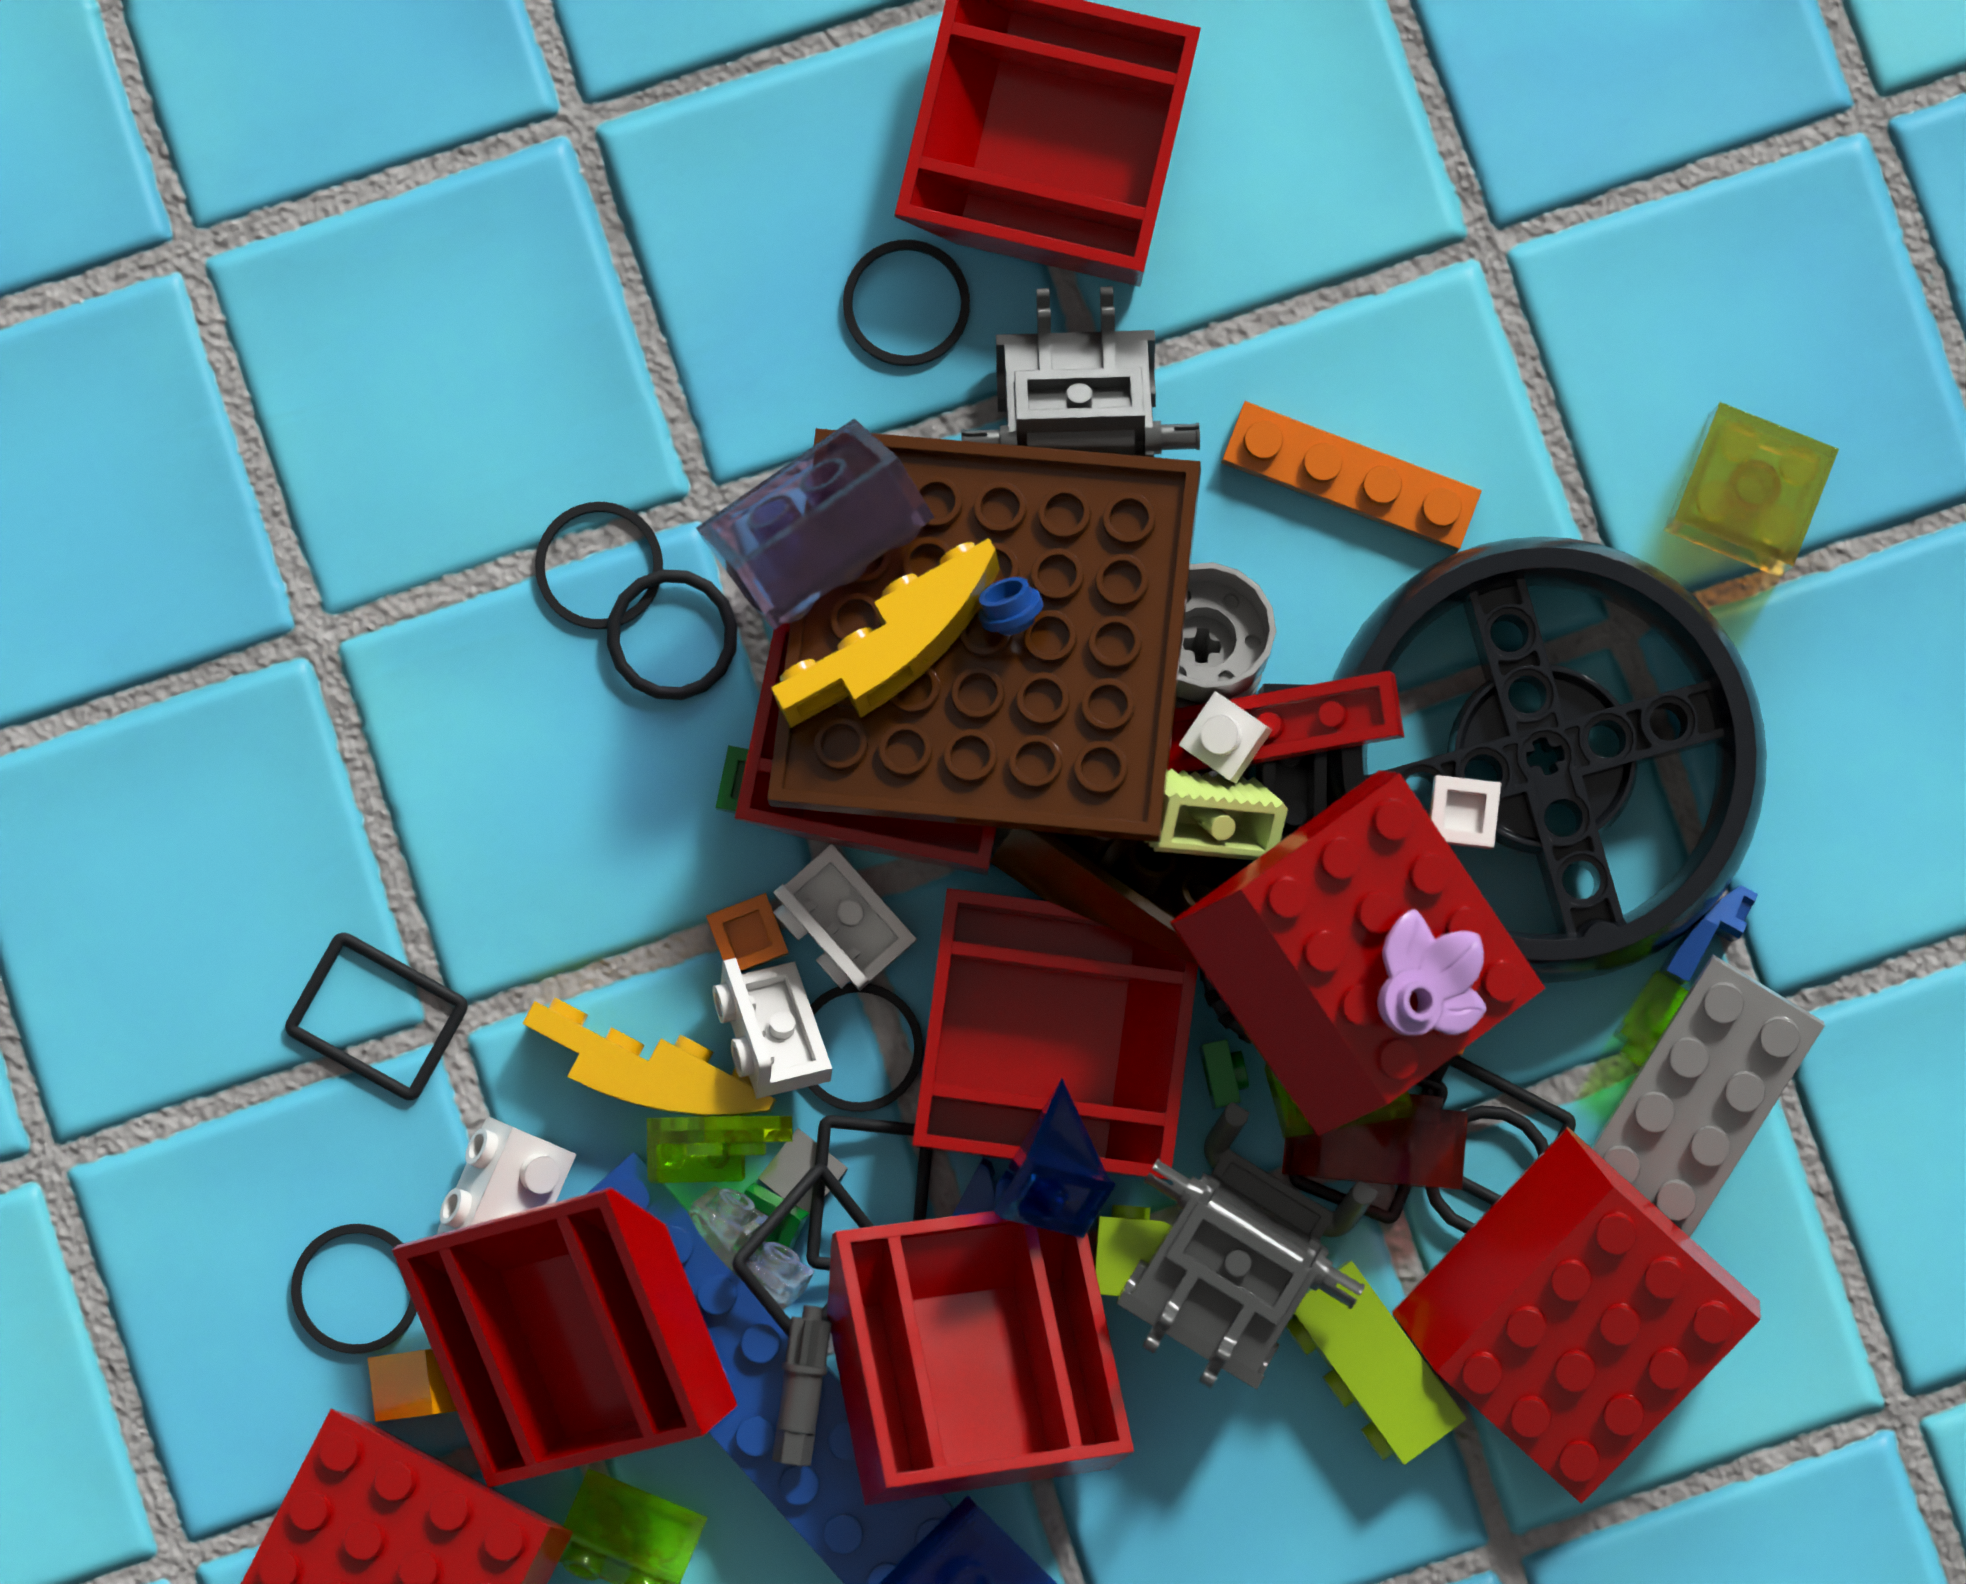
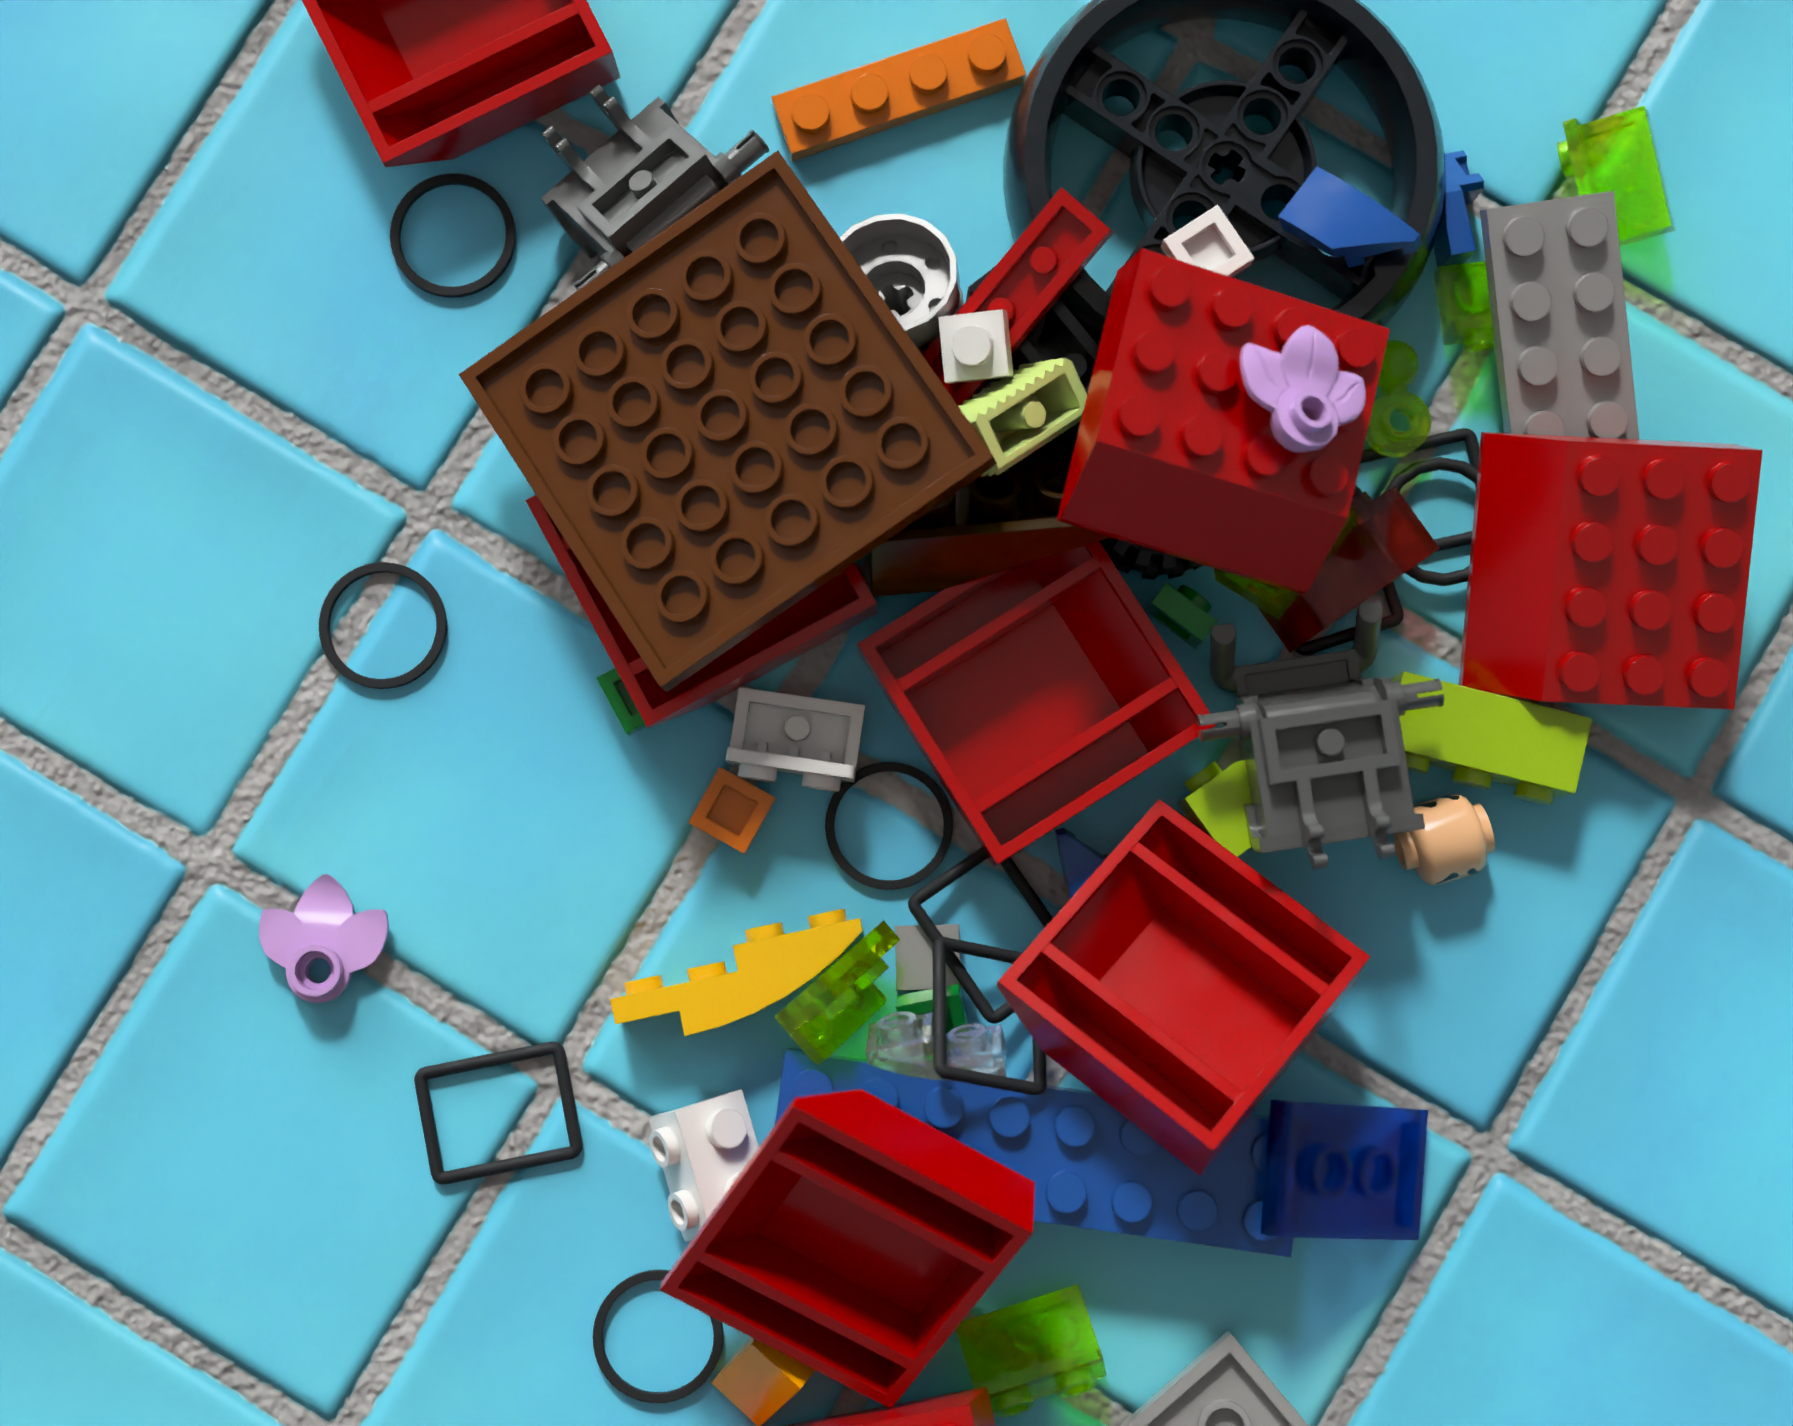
camera: 35 degrees left, 0 degrees up
black piece [607,569,738,700] -> none
clear purple slope [696,419,935,630] -> none
white bracket [713,958,832,1099] -> none
yellow slope [771,538,1000,728] -> none
dark grey piece [772,1305,832,1466] -> none
blue plate [978,577,1043,635] -> none
clear blue slope [994,1078,1116,1238] -> none
none -> lavender plate [259,874,389,1003]
none -> blue slope [1278,166,1423,268]
none -> clear neon green plate [1366,340,1431,457]
none -> light nougat head [1393,794,1495,885]
none -> clear neon green bracket [1557,105,1675,246]

